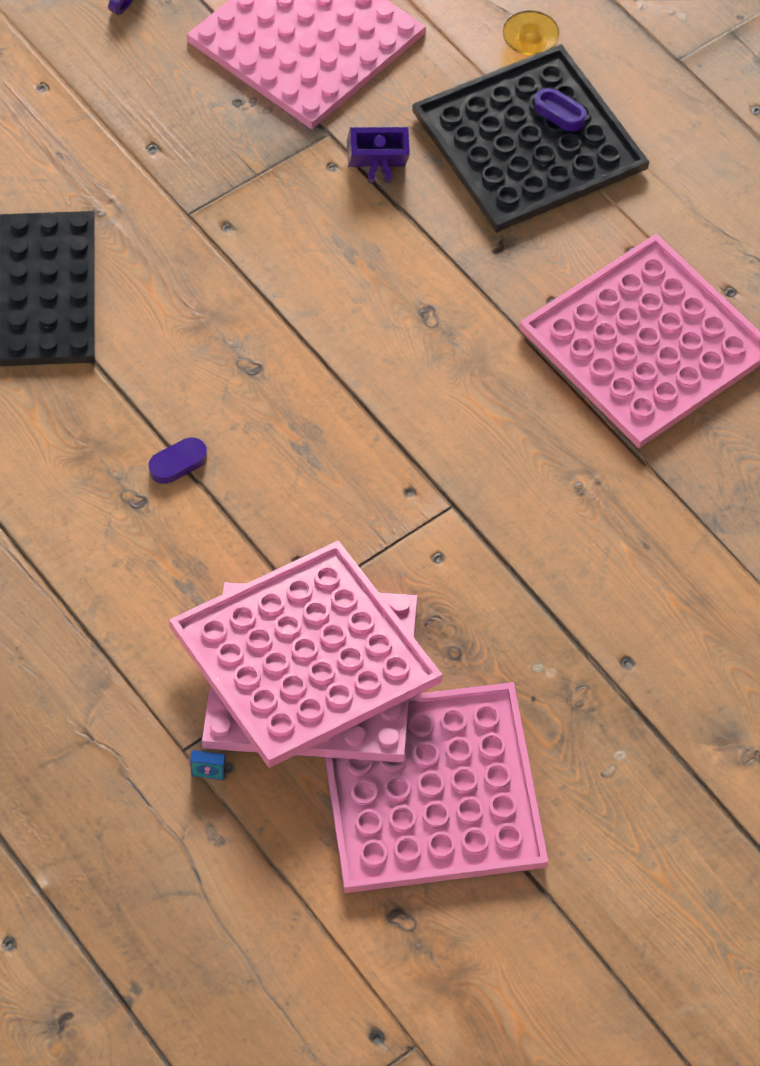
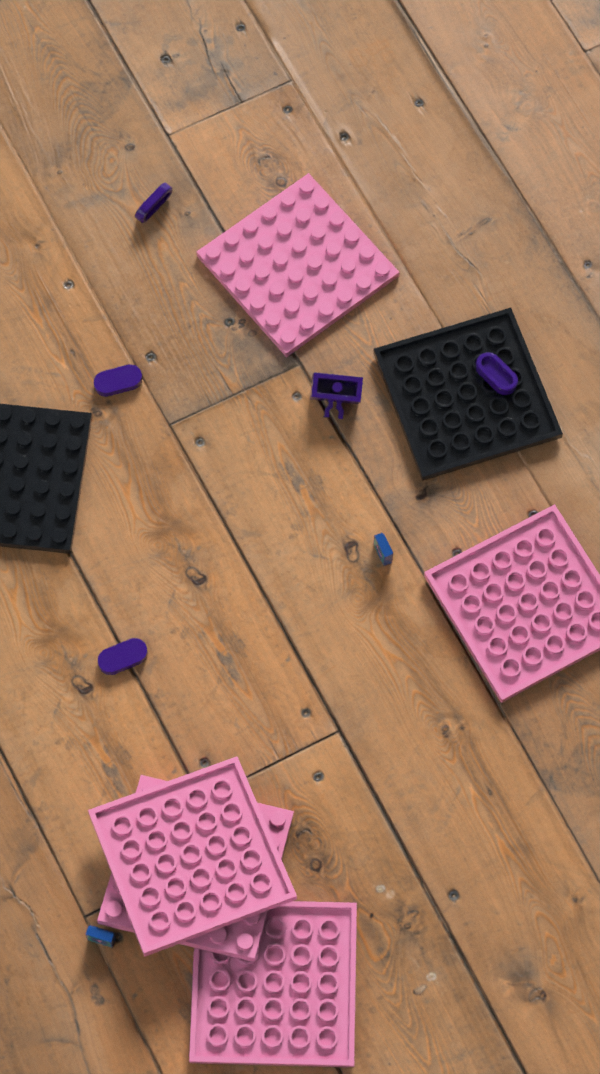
camera: 10 degrees right, 10 degrees up
clear yellow dish [503,10,559,55] -> none
none -> dark purple tile [94,364,142,397]
none -> blue tile [373,533,393,566]

